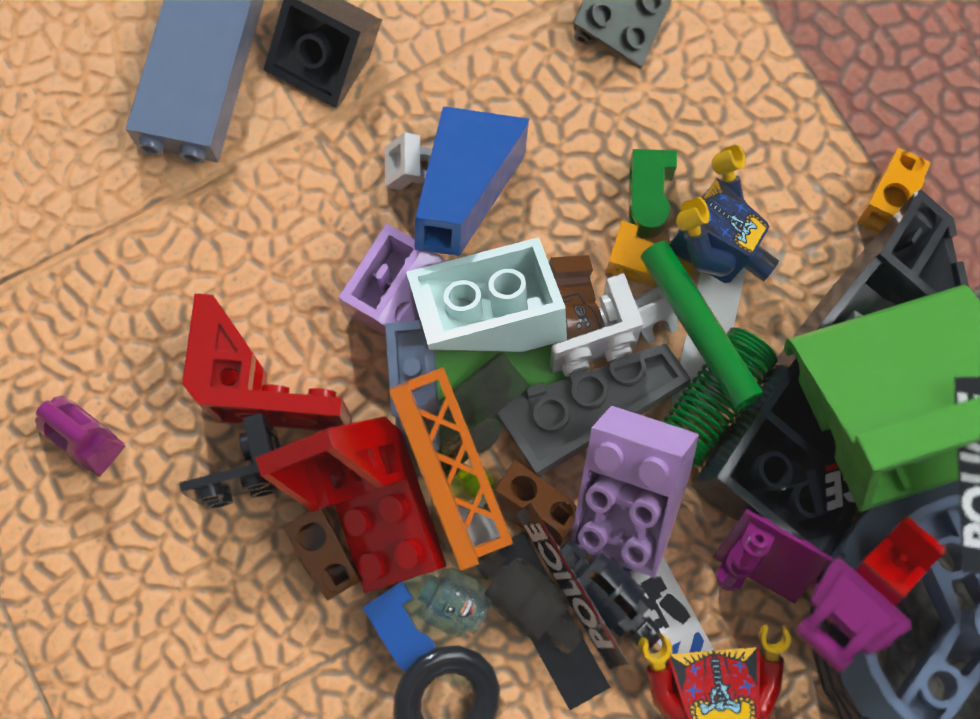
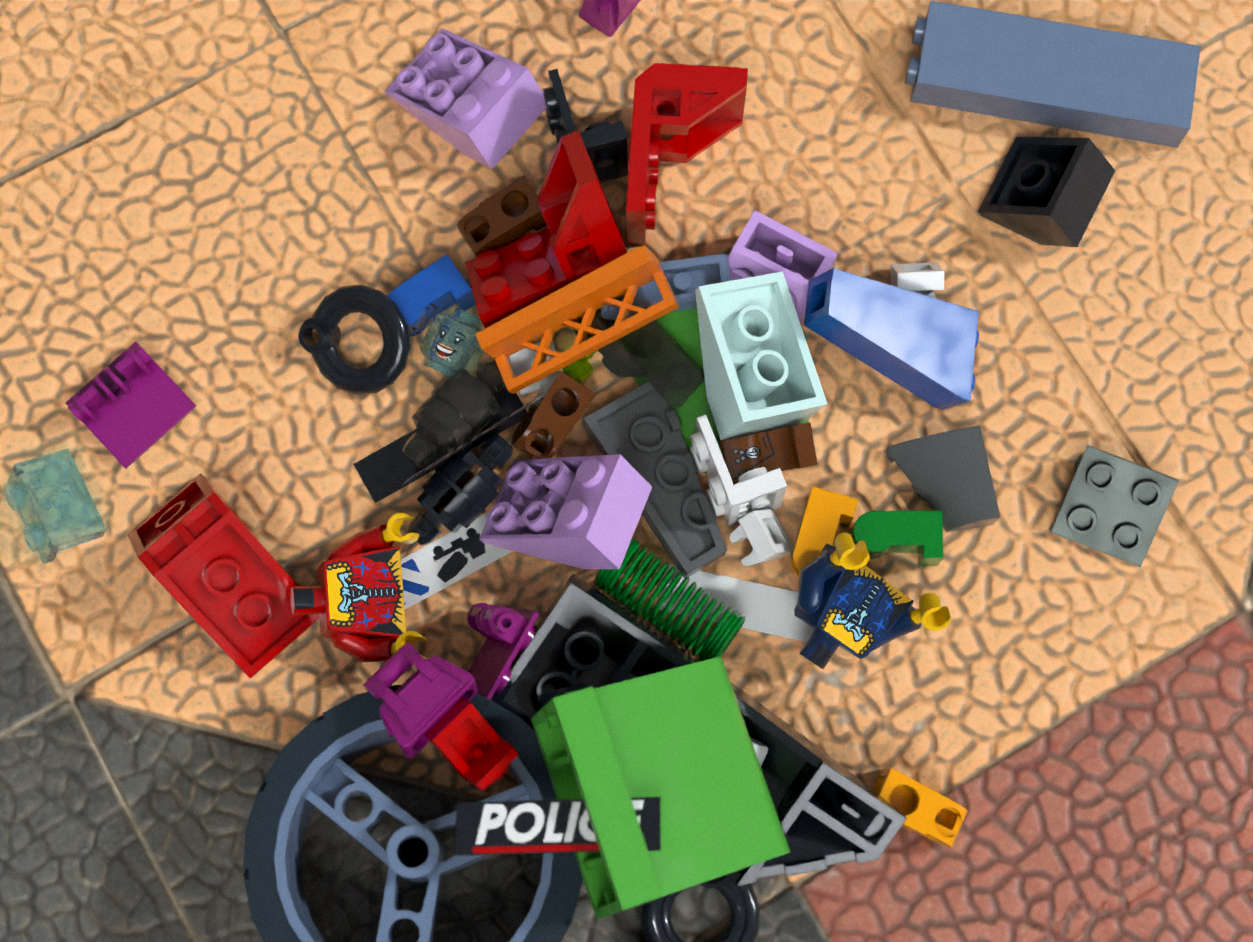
camera: 90 degrees right, 0 degrees up
green piece [640,240,764,411] -> none
none -> lavender slope [384,28,547,169]
none -> dark grey slope [886,425,1000,533]

